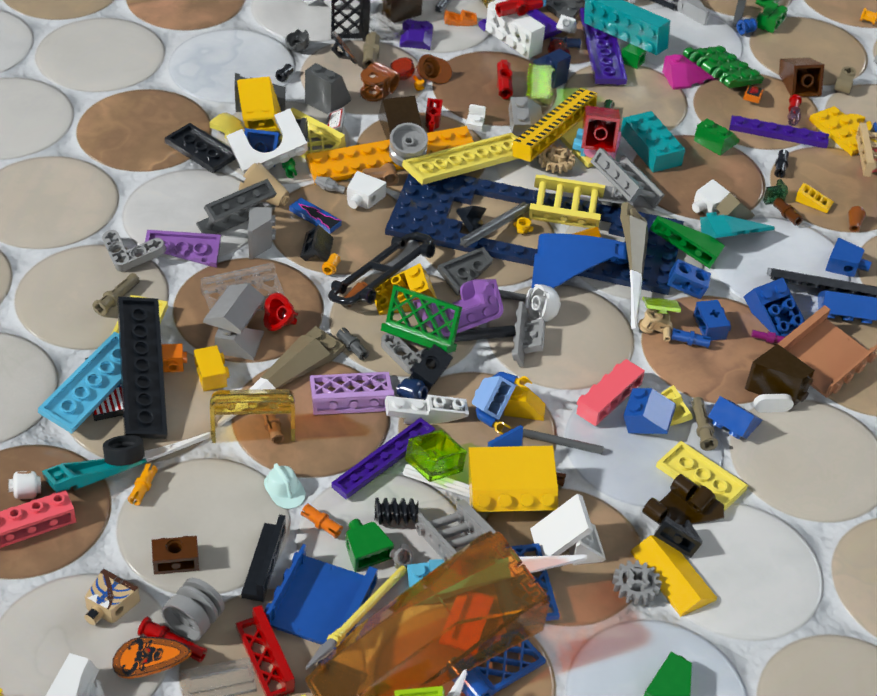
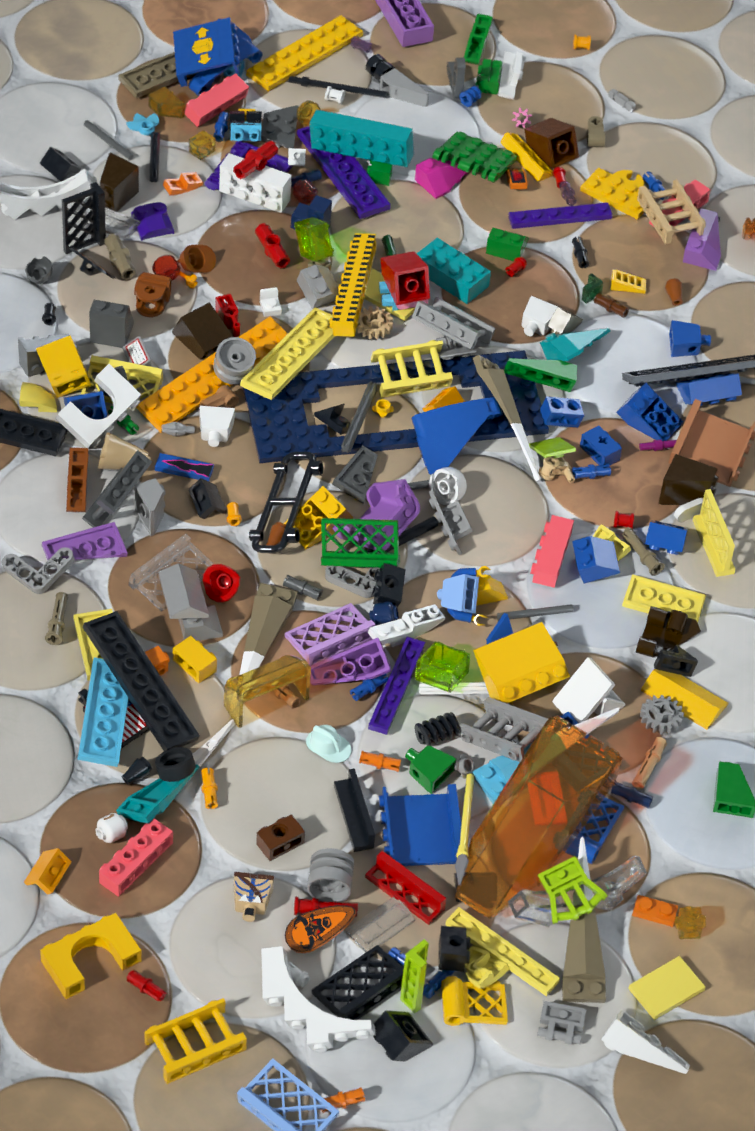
camera: 25 degrees left, 5 degrees up
none -> dark orange slope [66,448,89,512]
none -> black cone [121,757,152,785]
none -> medium lavender wedge [306,638,391,685]
none -> blue pin [350,673,388,701]
none -> white bracket [498,51,525,99]
none -> yellow slope [501,132,553,182]
none -> red pin [505,257,527,277]
none -> bright pink gear [512,107,532,128]
none -> dark blue pin [611,781,653,808]
none -> red bush [613,511,634,528]
none -> tan pin [632,737,667,790]
none -> light yellow fence [693,489,735,577]

